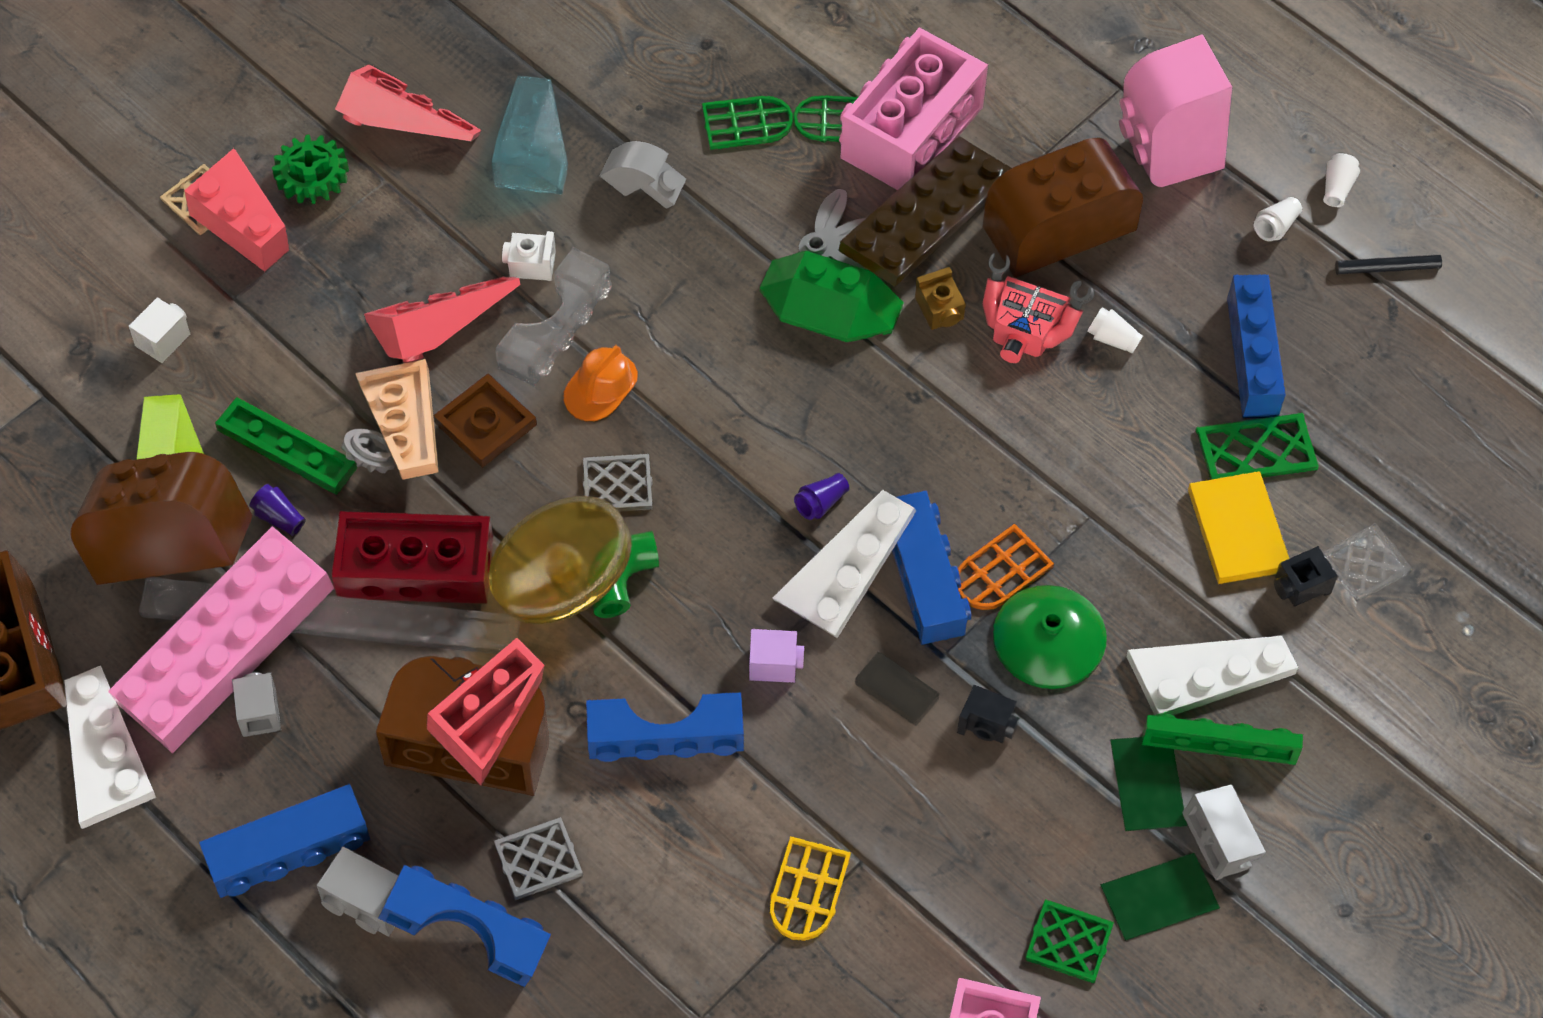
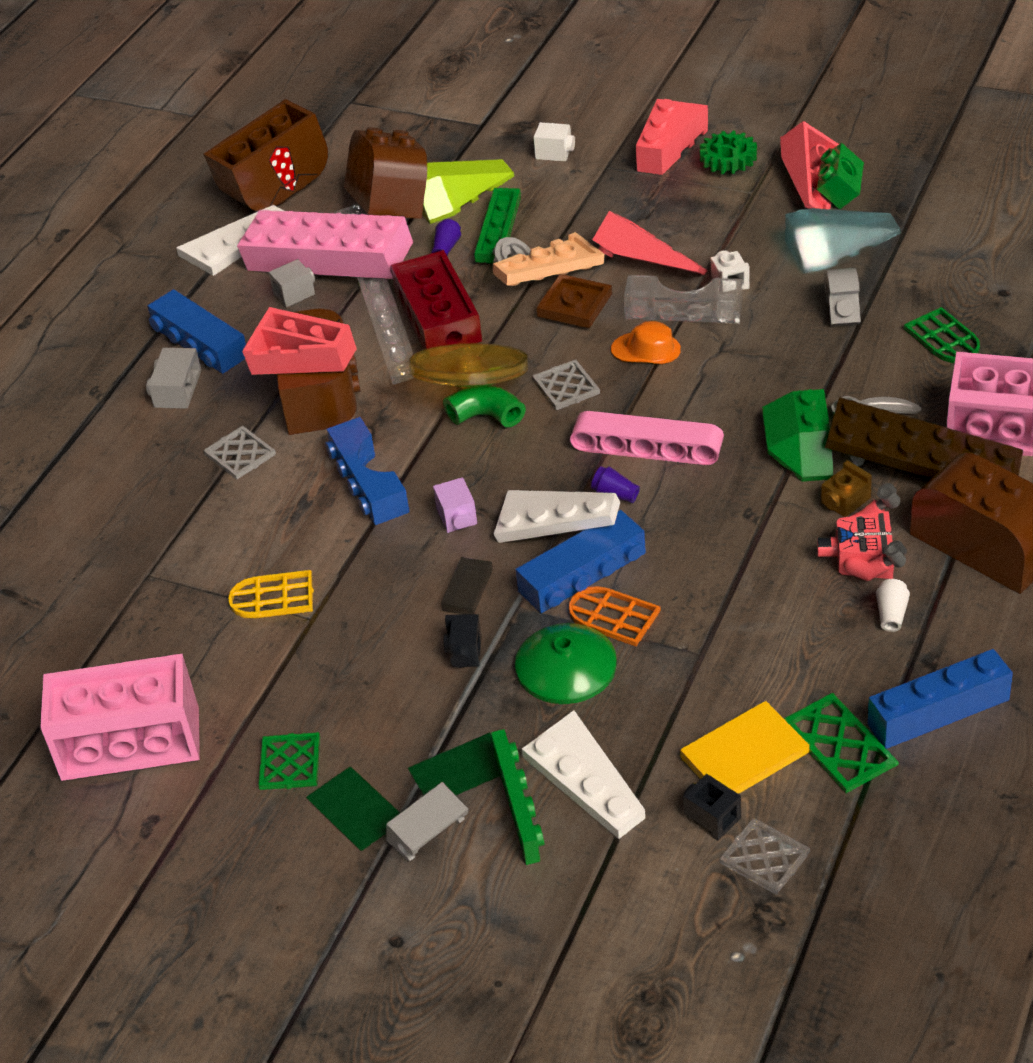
camera: 75 degrees right, 15 degrees down
blue arch [378,865,551,987] -> none
none -> bright pink beam [570,411,724,465]
none -> green brick [817,142,864,209]

